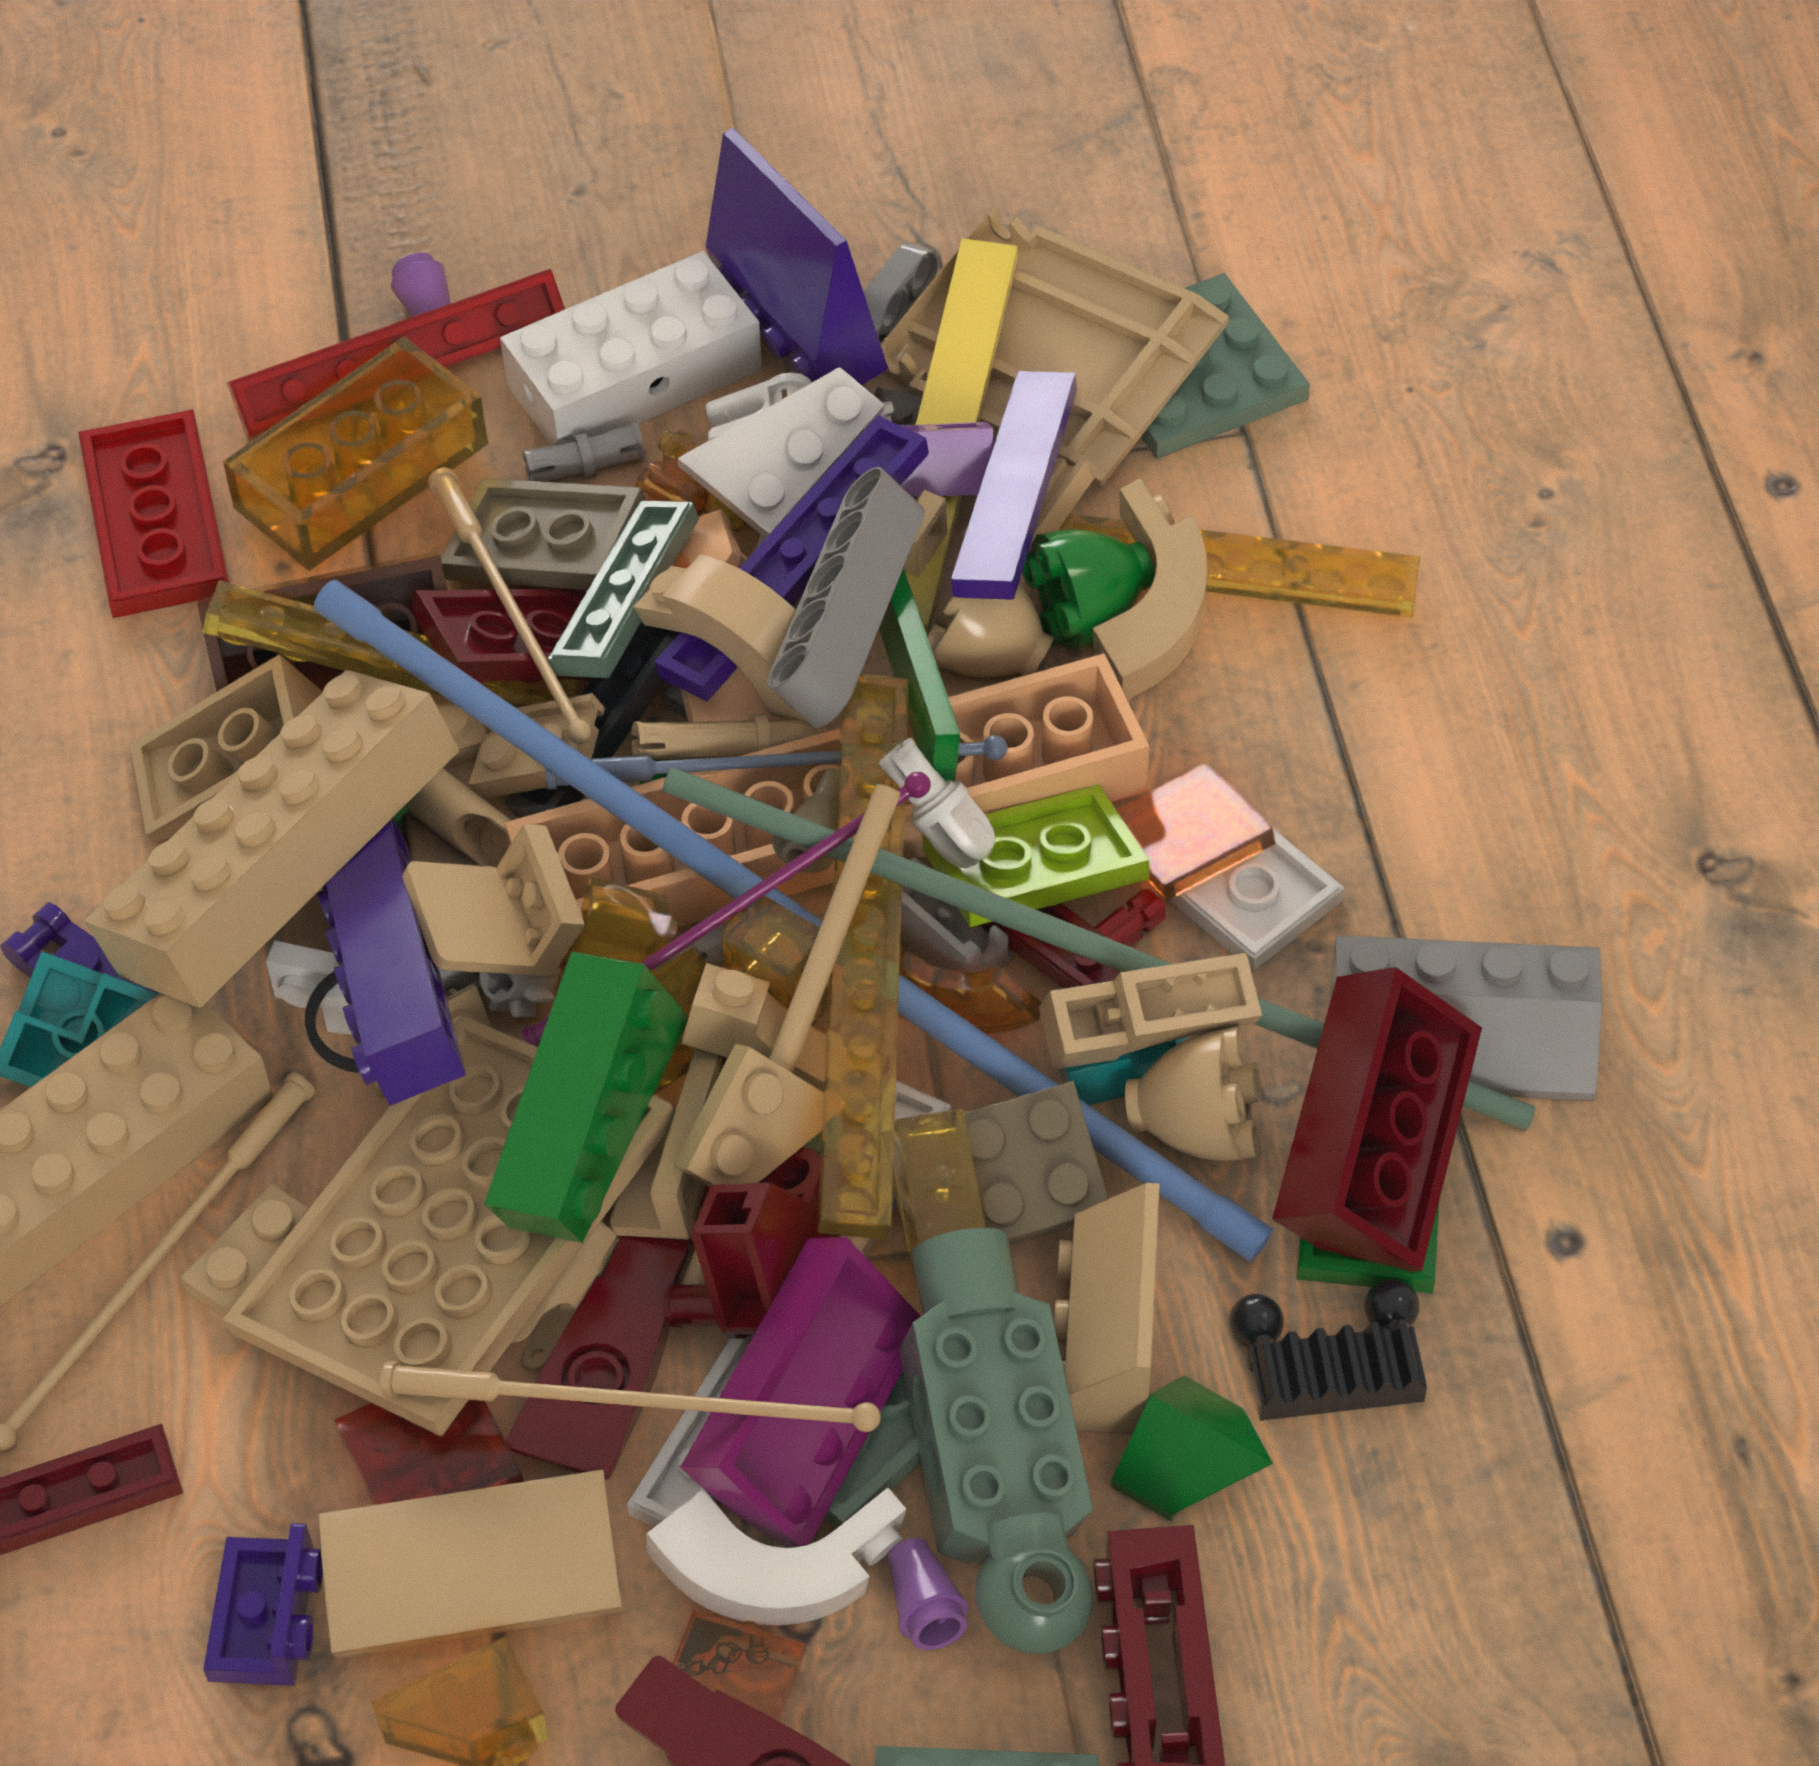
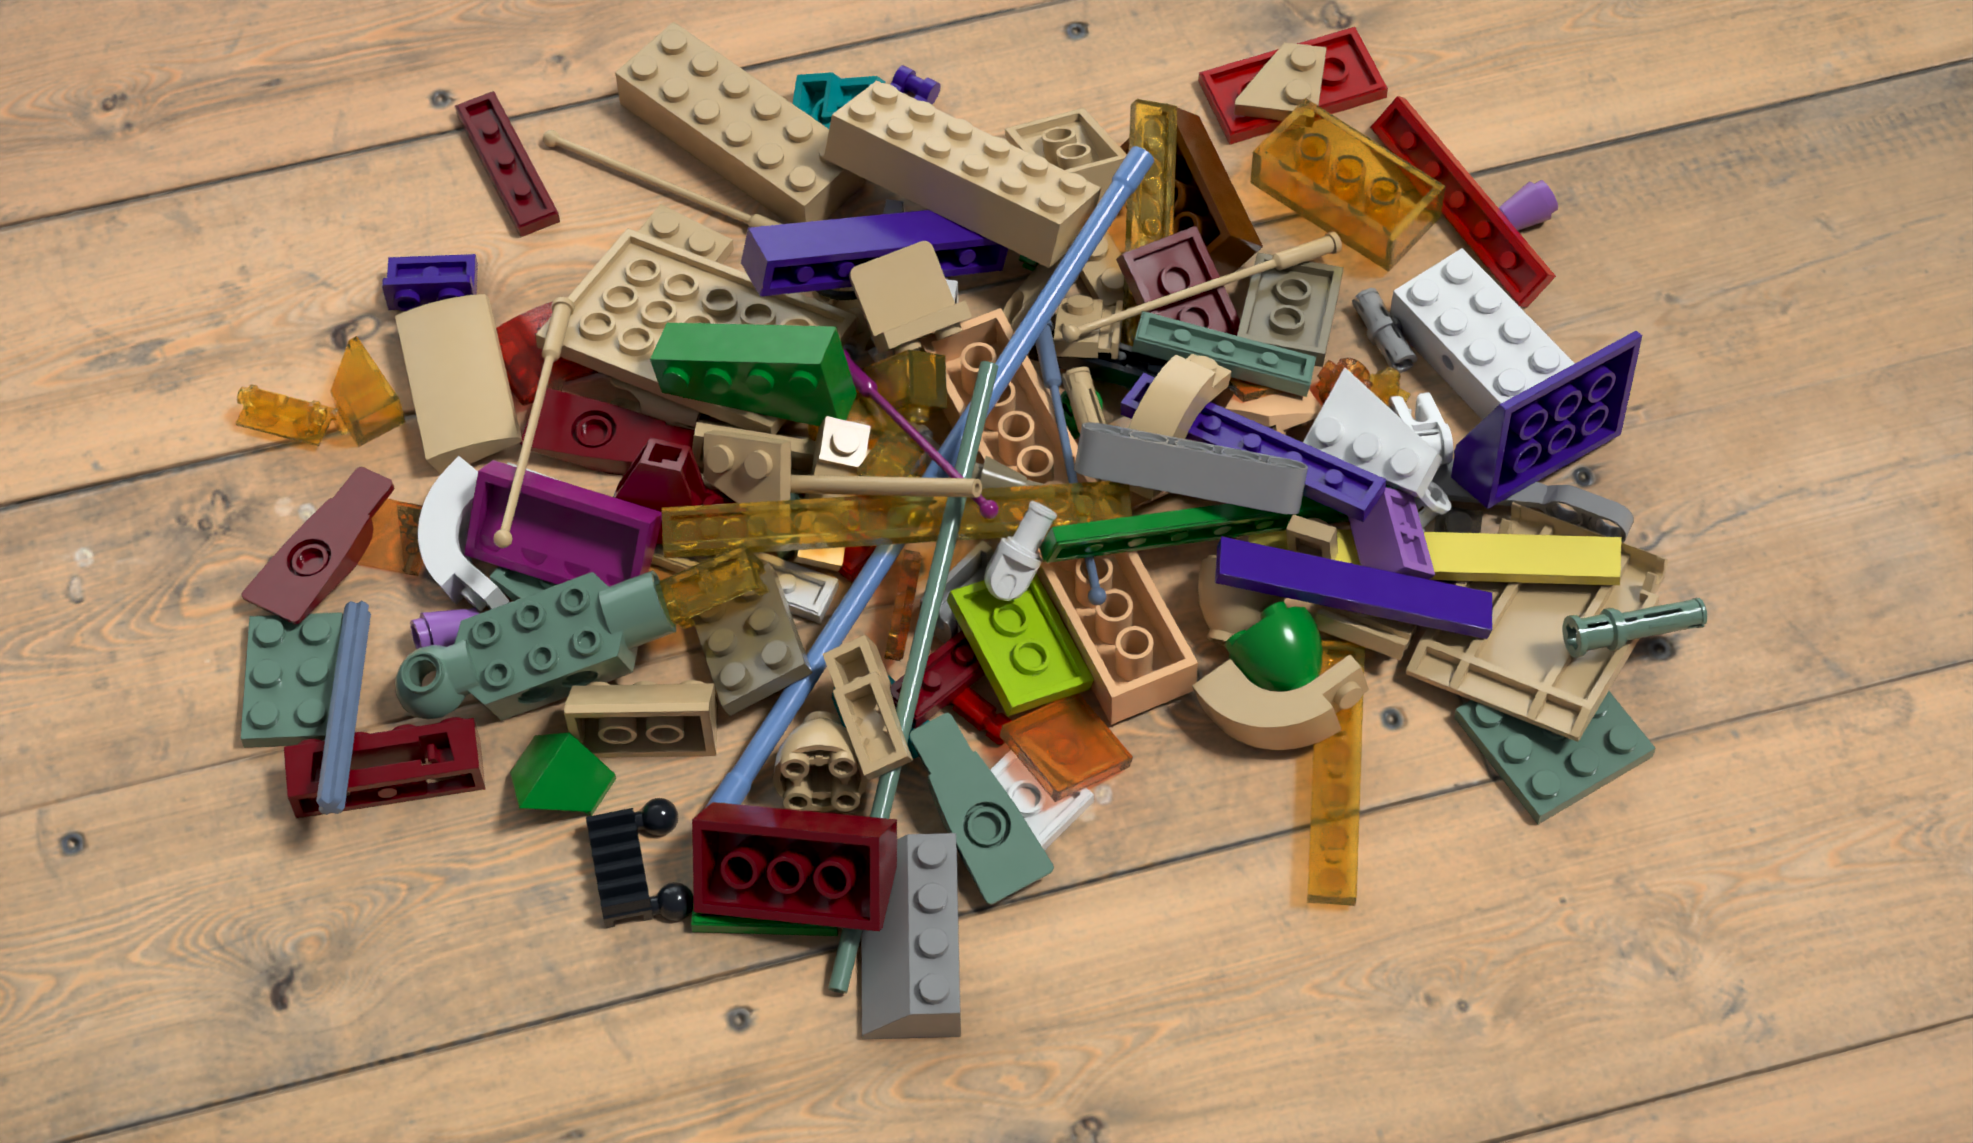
camera: 85 degrees right, 5 degrees up
none -> sand blue axle [316,600,371,815]
none -> sand green piece [909,713,1054,905]
none -> tan wing [1234,42,1327,125]
none -> sand green pin [1562,598,1708,658]

